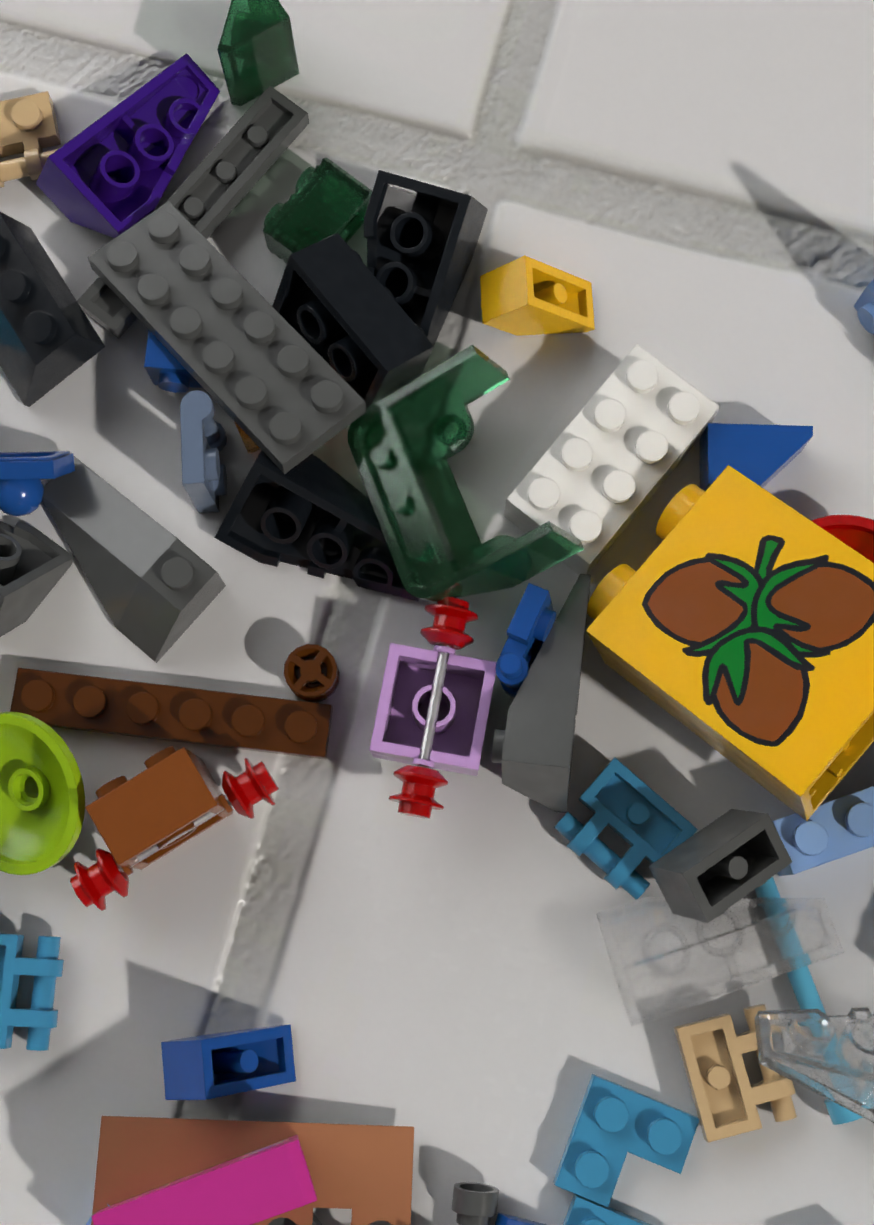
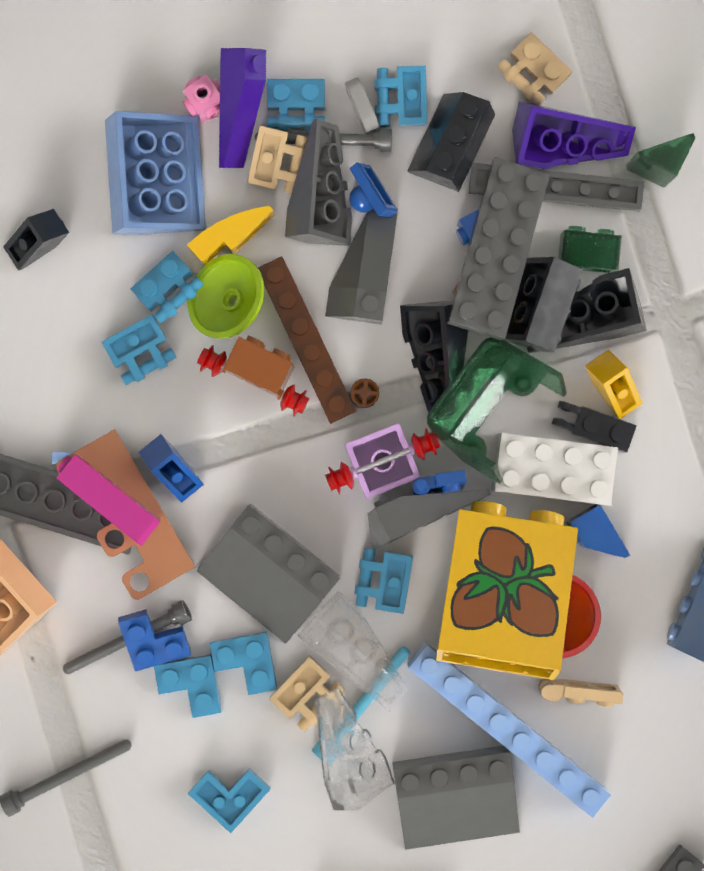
camera: 55 degrees right, 10 degrees up
sand blue plate [180,390,227,513] -> none
dark grey brick [649,809,792,923] -> none
none -> dark grey slope [197,504,340,644]
none -> black hinge [551,401,637,453]

